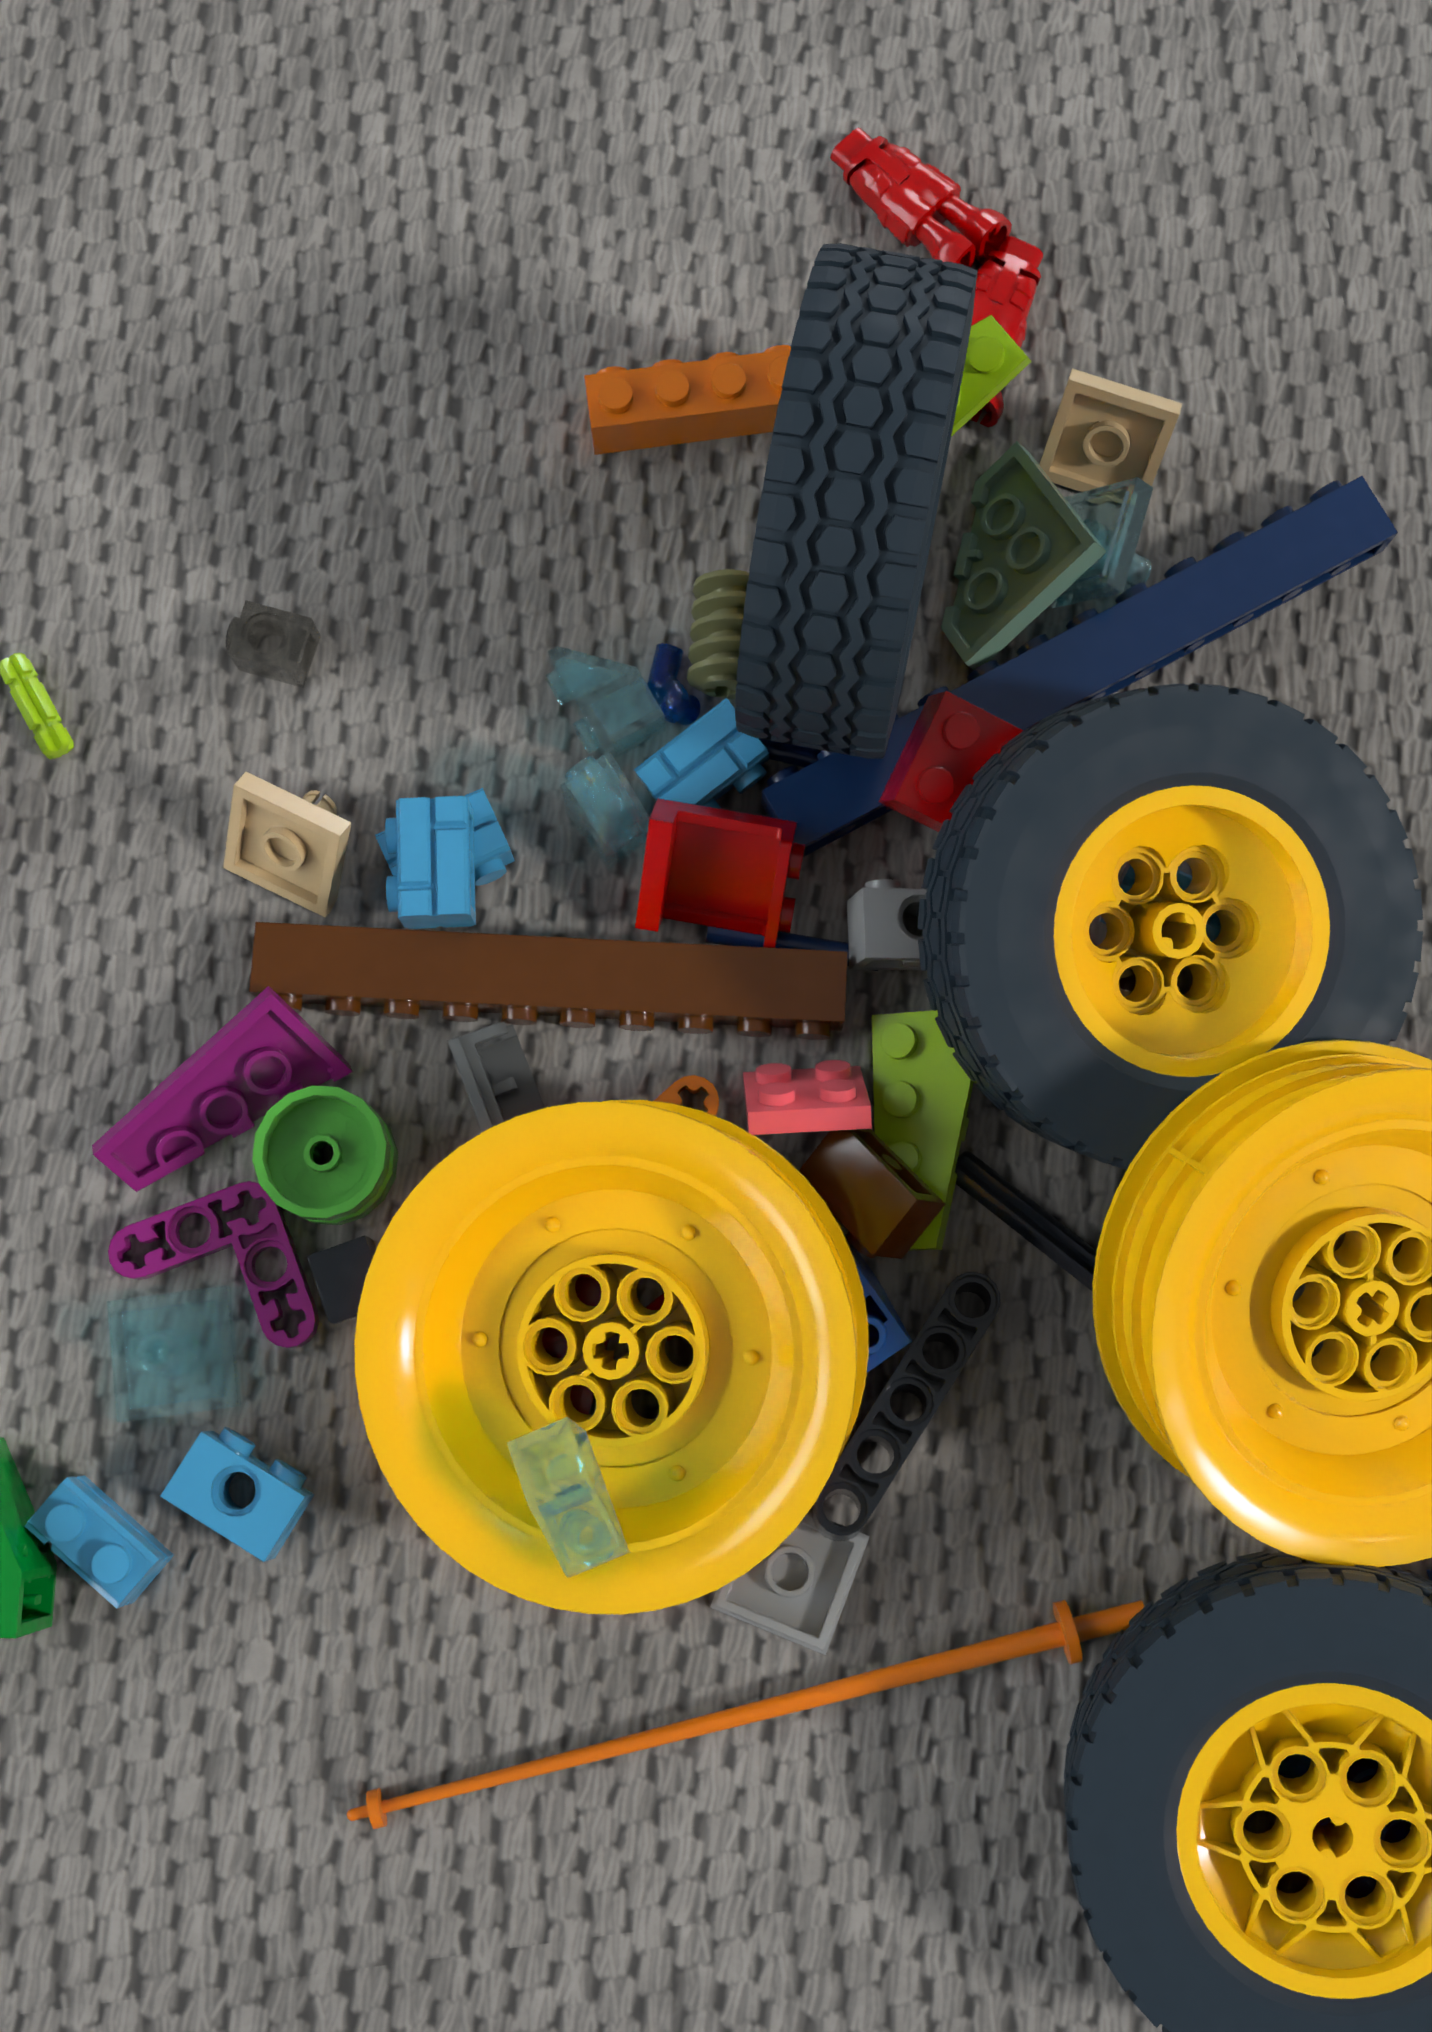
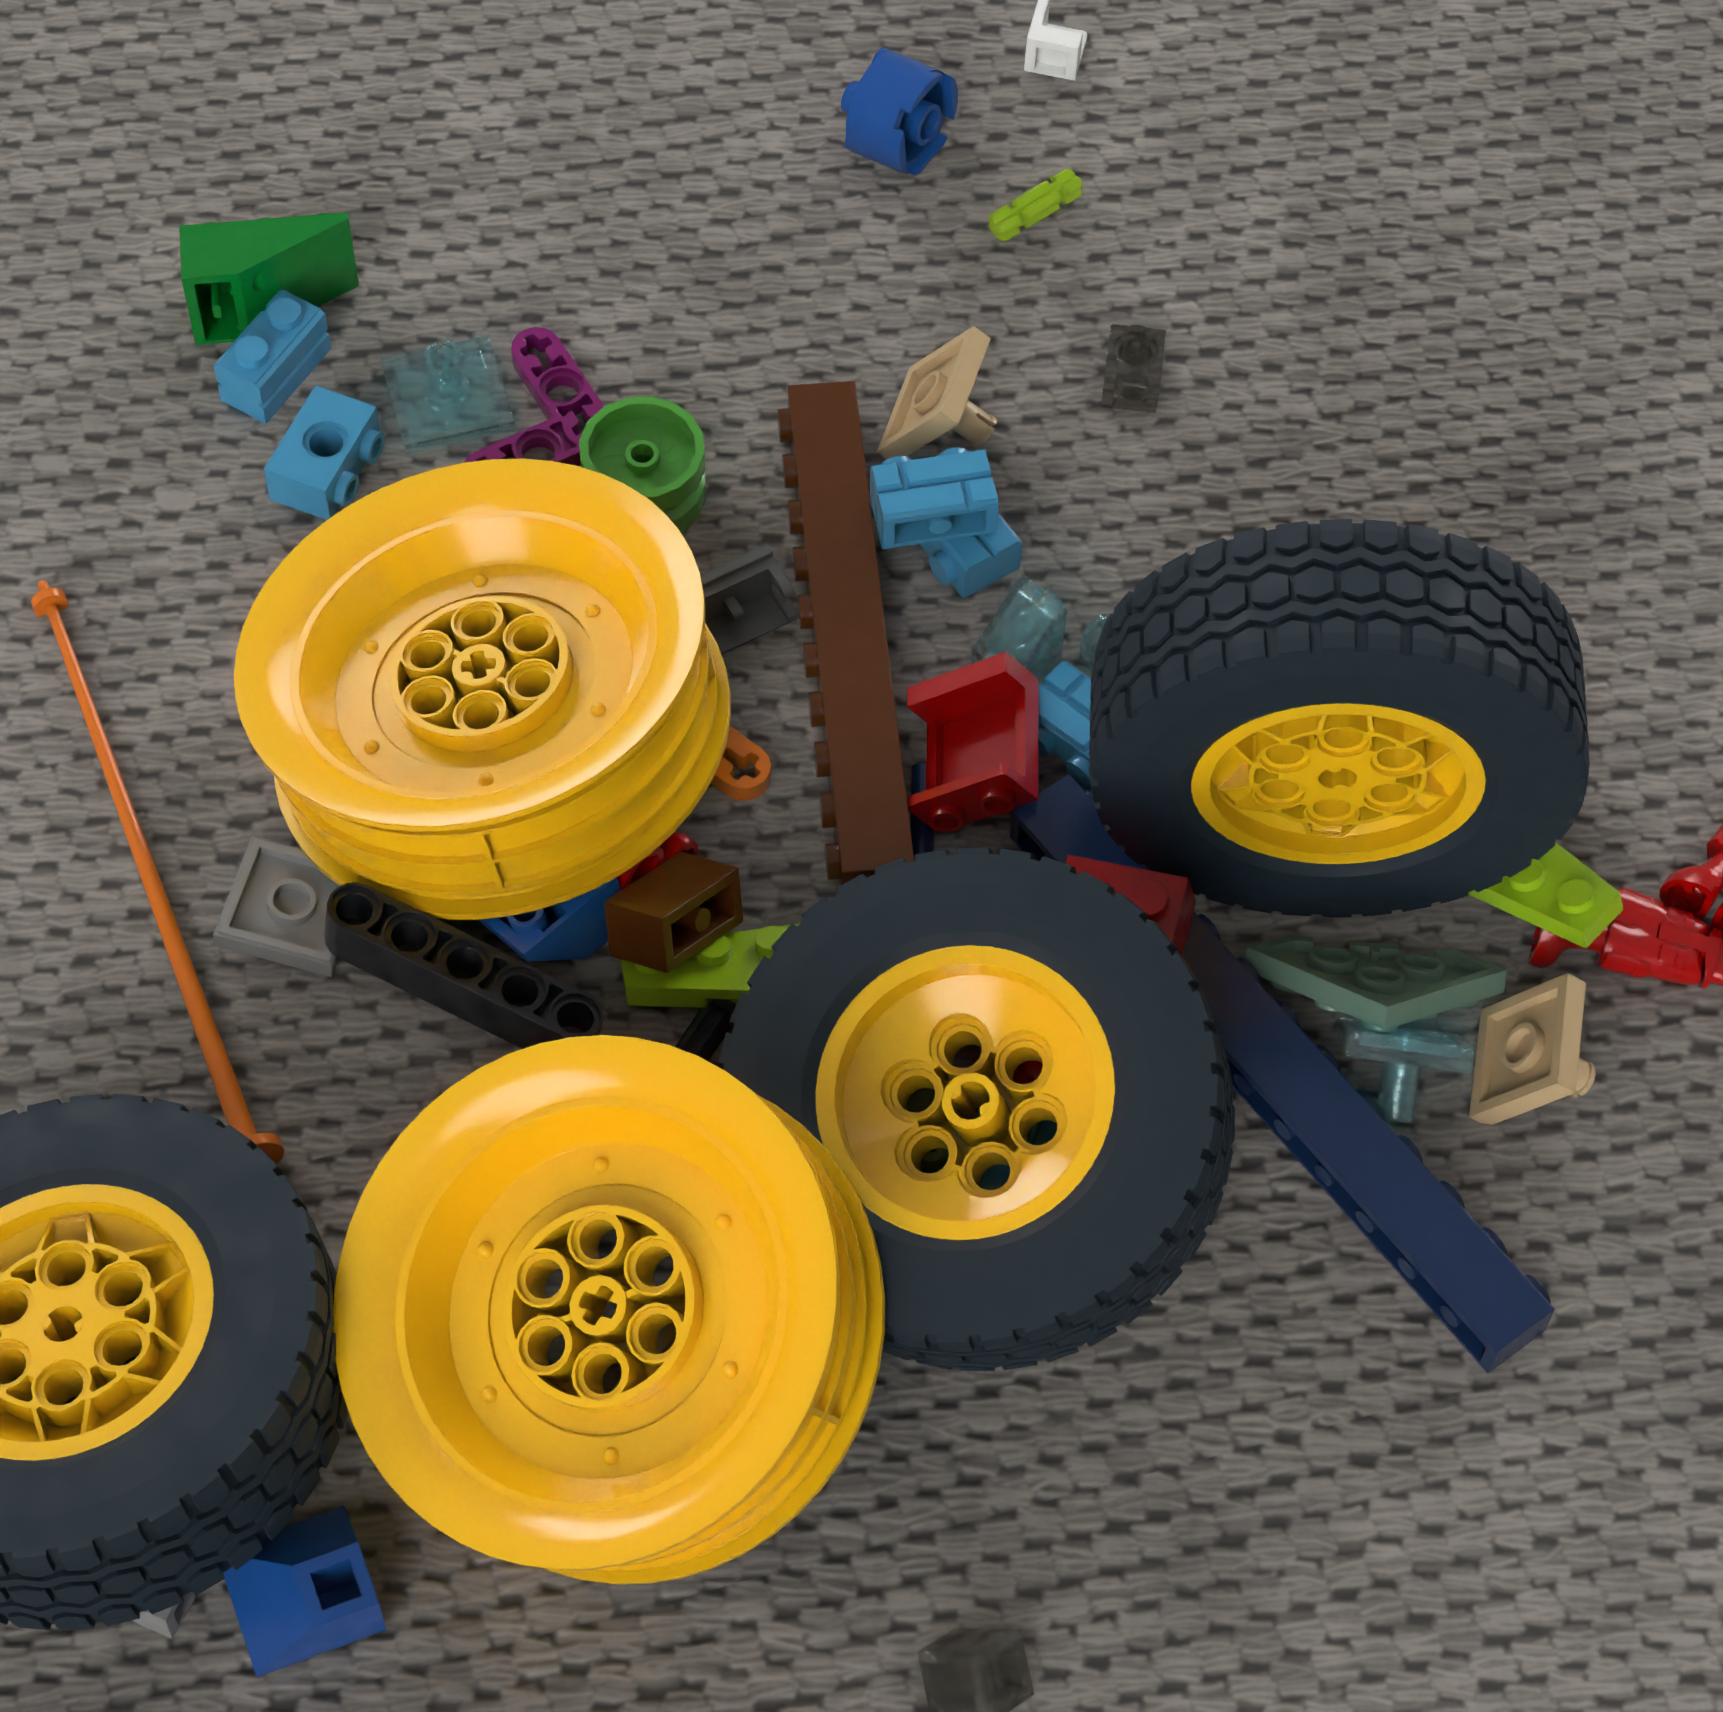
camera: 80 degrees right, 20 degrees down
magenta wing [92,986,353,1192] -> none
clear light blue slope [507,1417,629,1578] -> none
coral plate [743,1060,872,1135] -> none

